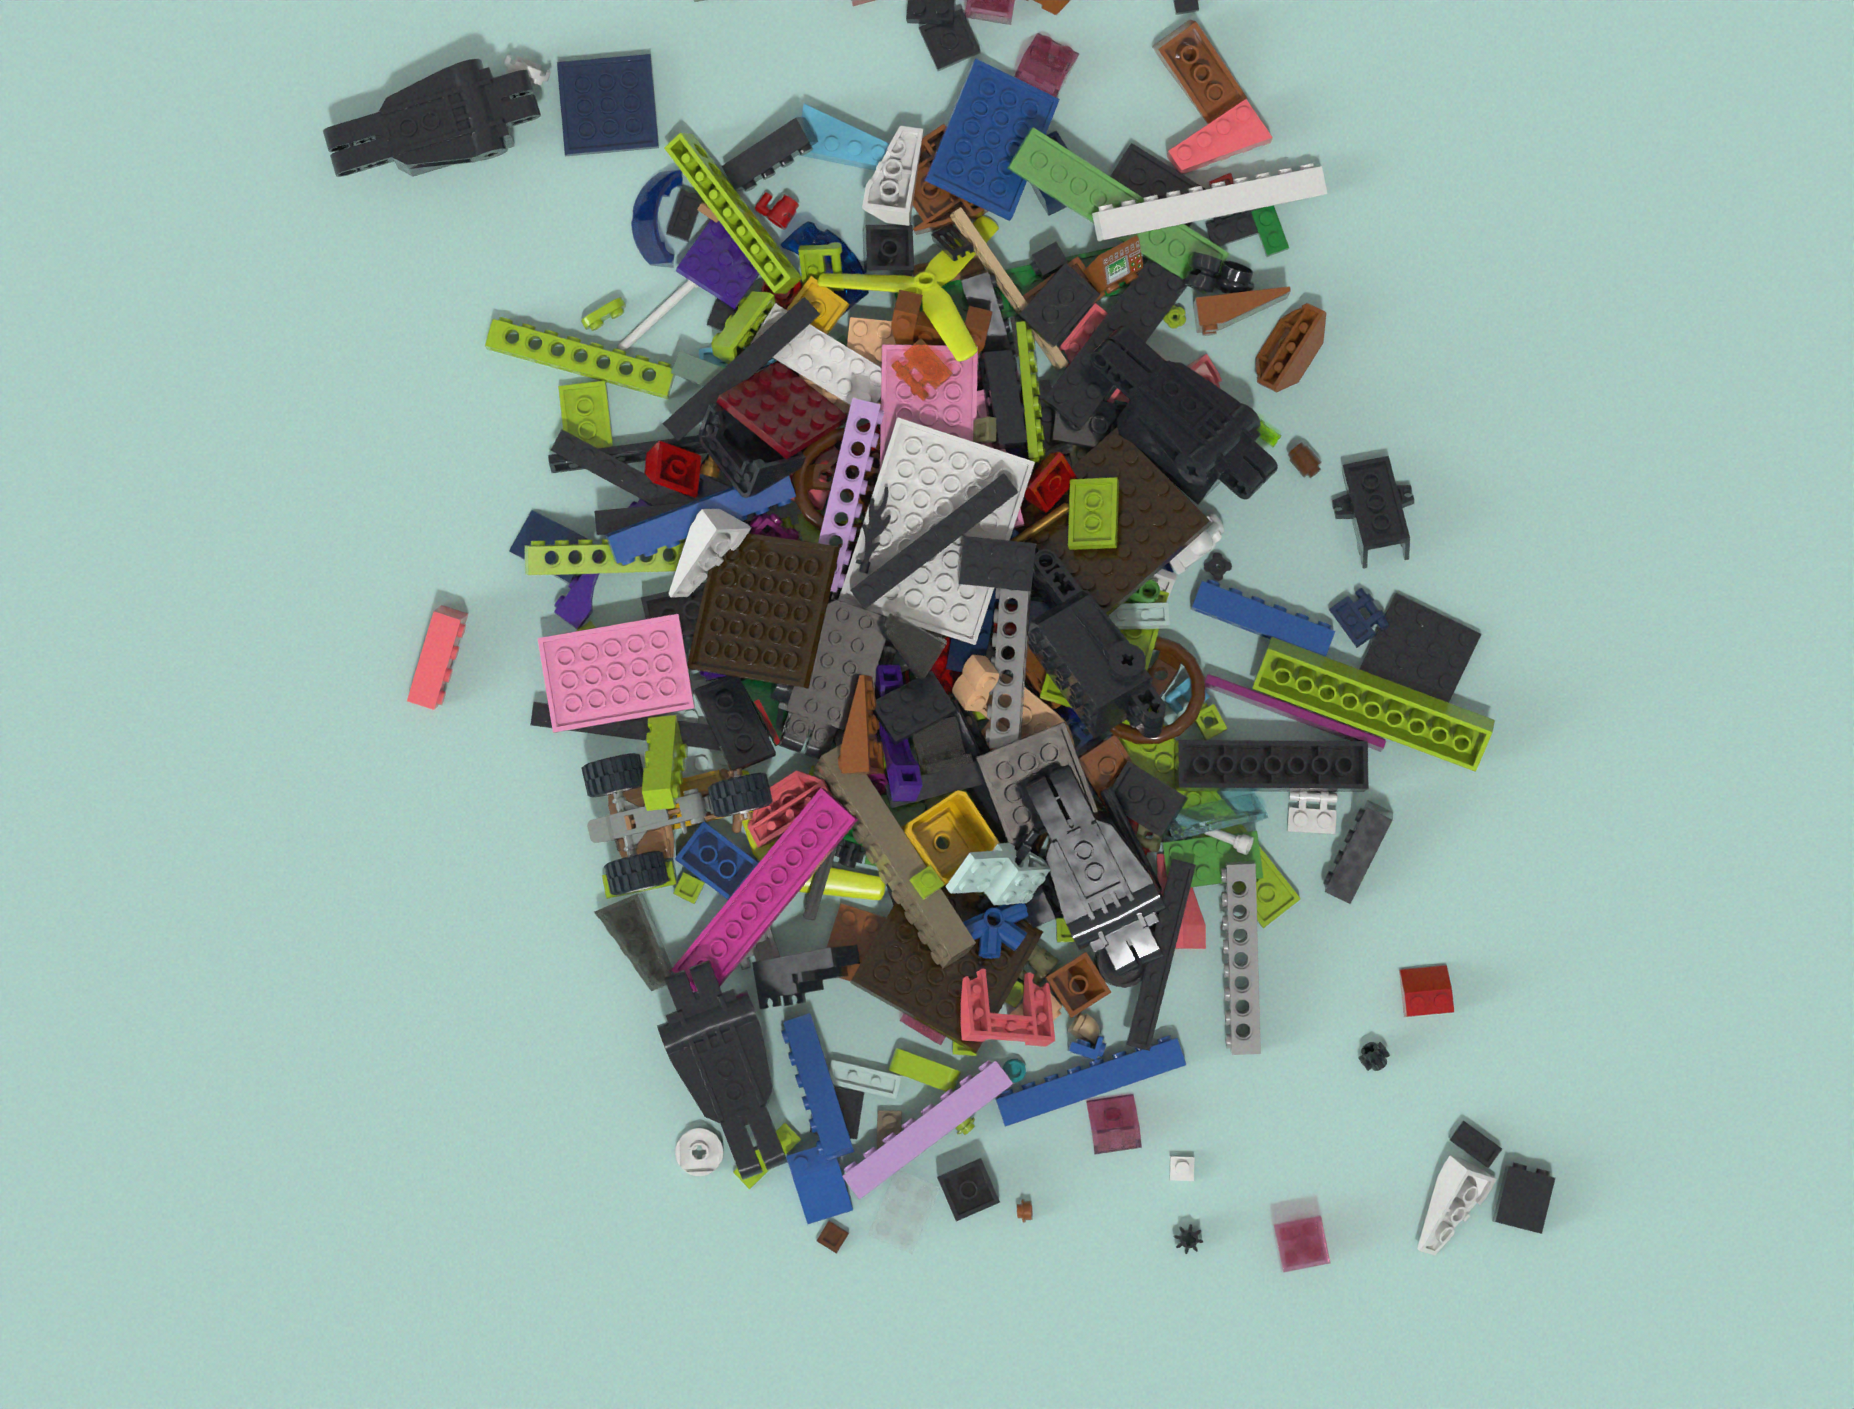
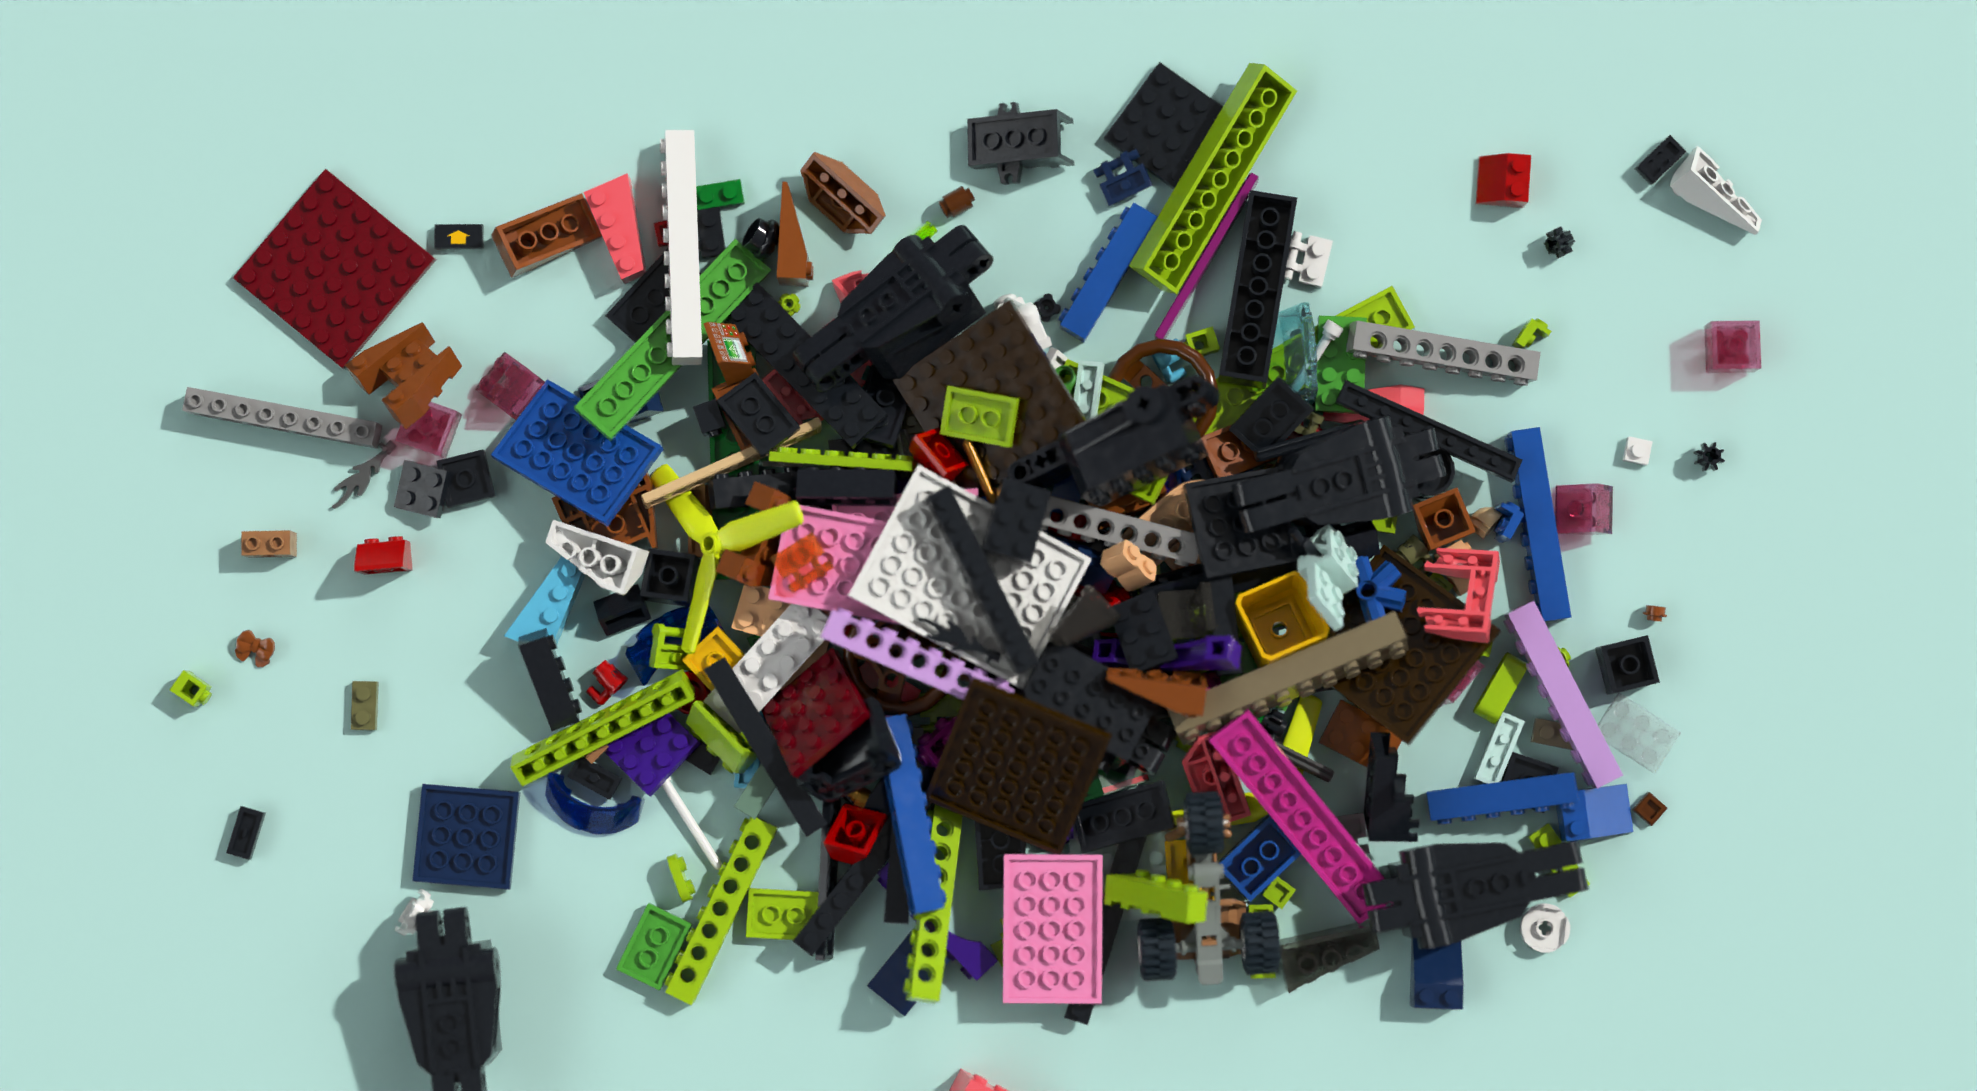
camera: 80 degrees left, 0 degrees up
white wedge [669,509,751,597] -> none
lime plate [909,865,944,900] -> none
black tile [931,224,974,261] -> none
olive plate [973,417,997,445] -> none
teal plate [1002,1059,1026,1083] -> none
black wheel [1184,252,1222,293] -> none
black wedge [1323,800,1393,904] -> none
black brick [1493,1162,1555,1234] -> none
none -> black brick [593,584,652,636]
none -> bright green plate [616,903,693,991]
none -> dark blue slope [1410,938,1464,1010]
none -> lime bracket [1512,318,1552,349]

